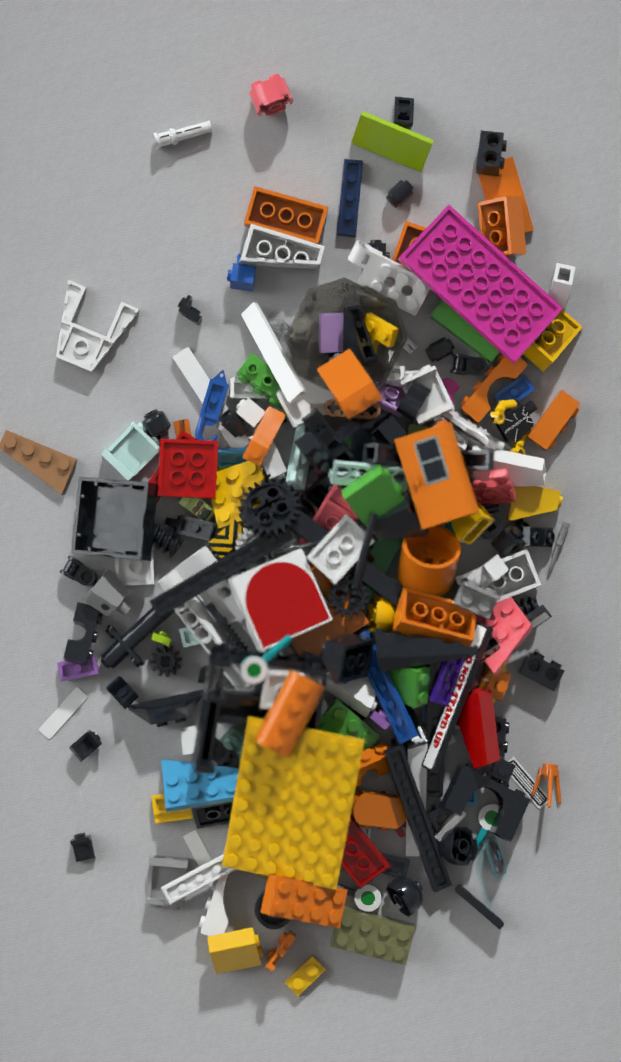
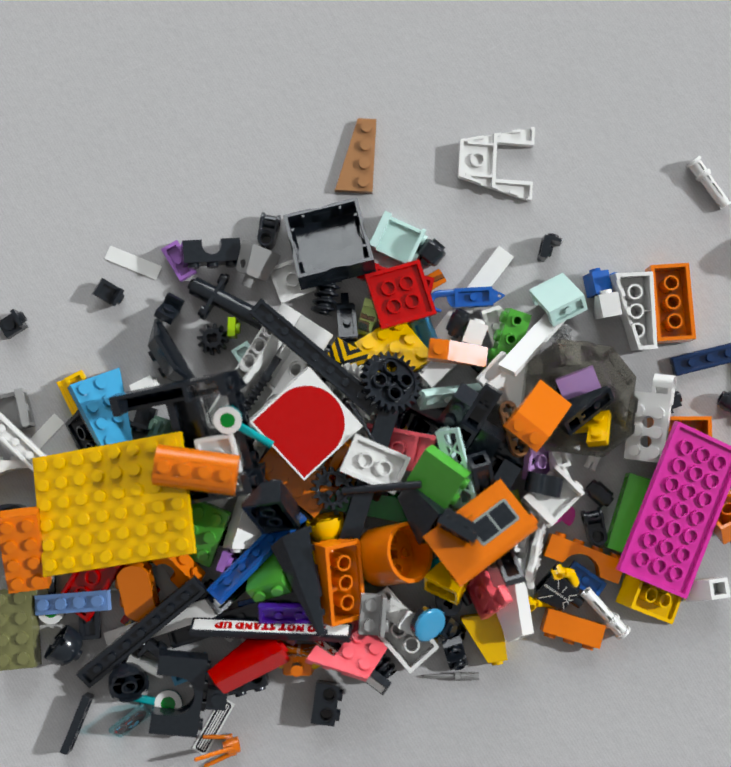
camera: 80 degrees right, 5 degrees down
none -> medium blue plate [34,589,112,616]
none -> dark azure piece [410,605,445,641]
none -> black bracket [437,508,482,546]
none -> light aqua panel [529,273,588,327]
none -> white pin [581,587,631,640]
none -> white slope [594,289,622,320]

